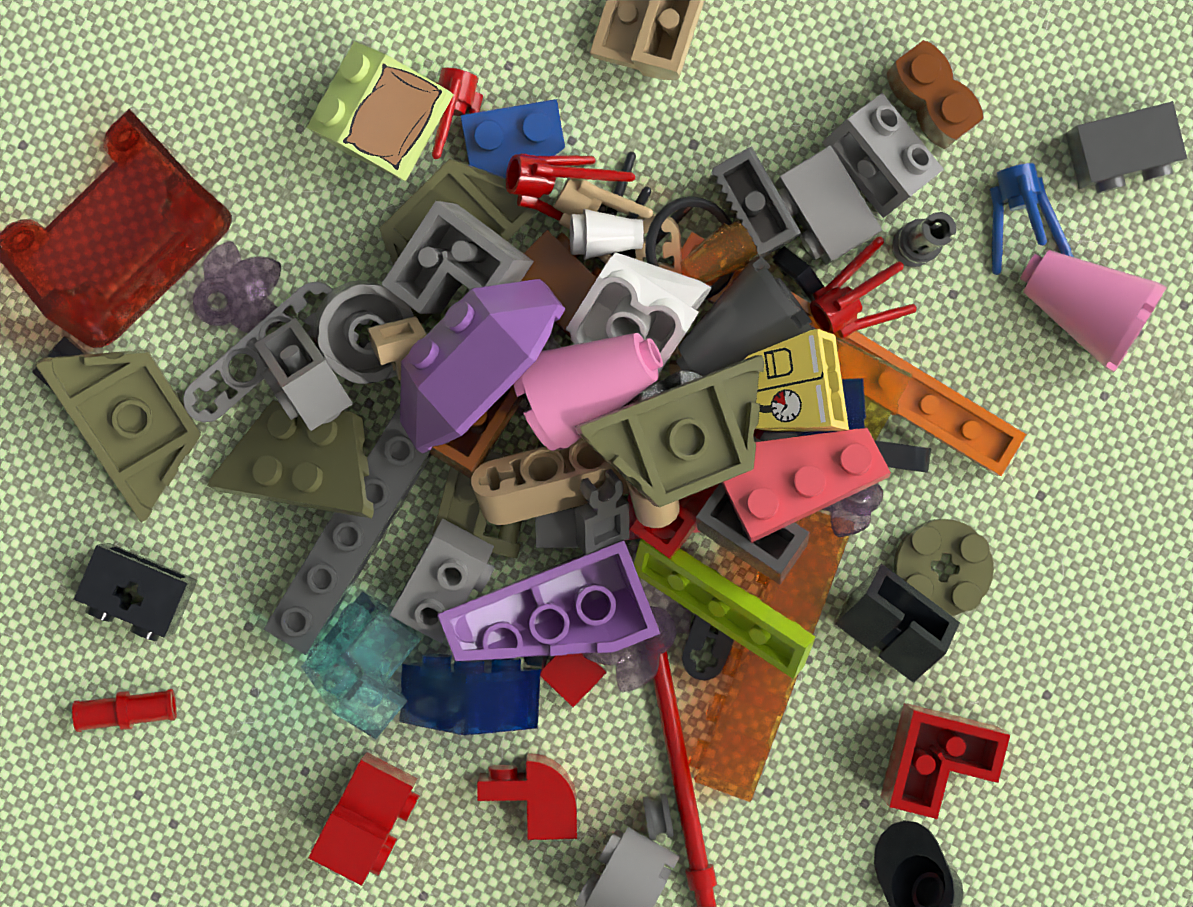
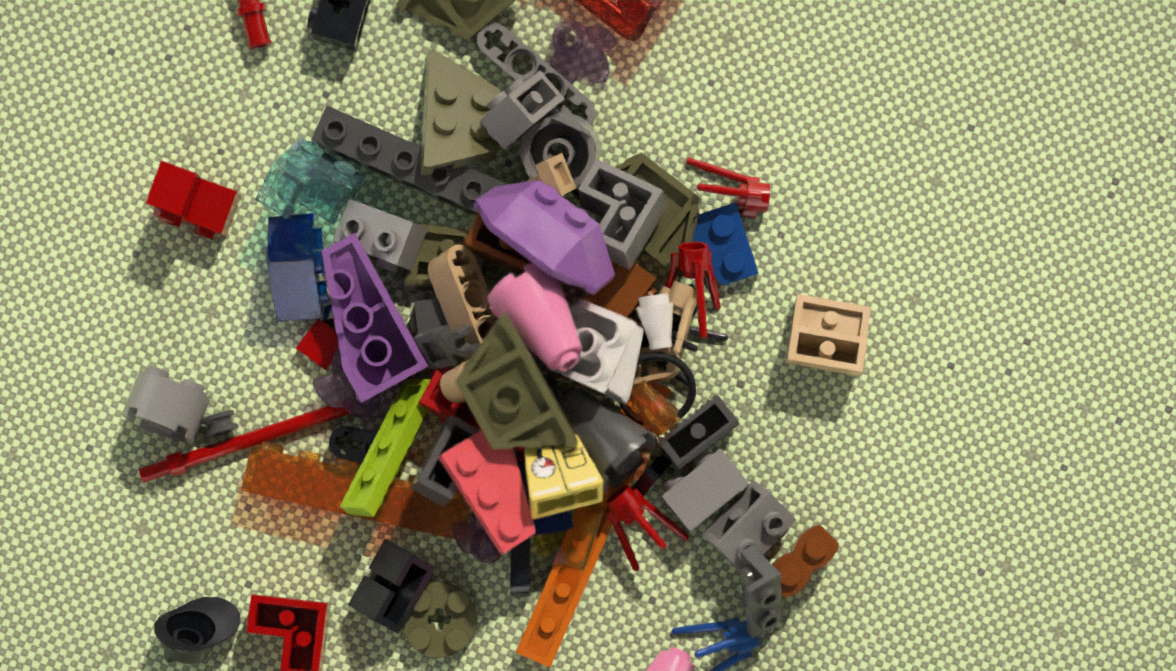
camera: 80 degrees right, 5 degrees down
slope [306,41,454,182] -> none
red brick [477,753,577,840] -> none
dark grey pin [892,212,956,268] -> none
none -> dark grey bracket [739,545,782,638]

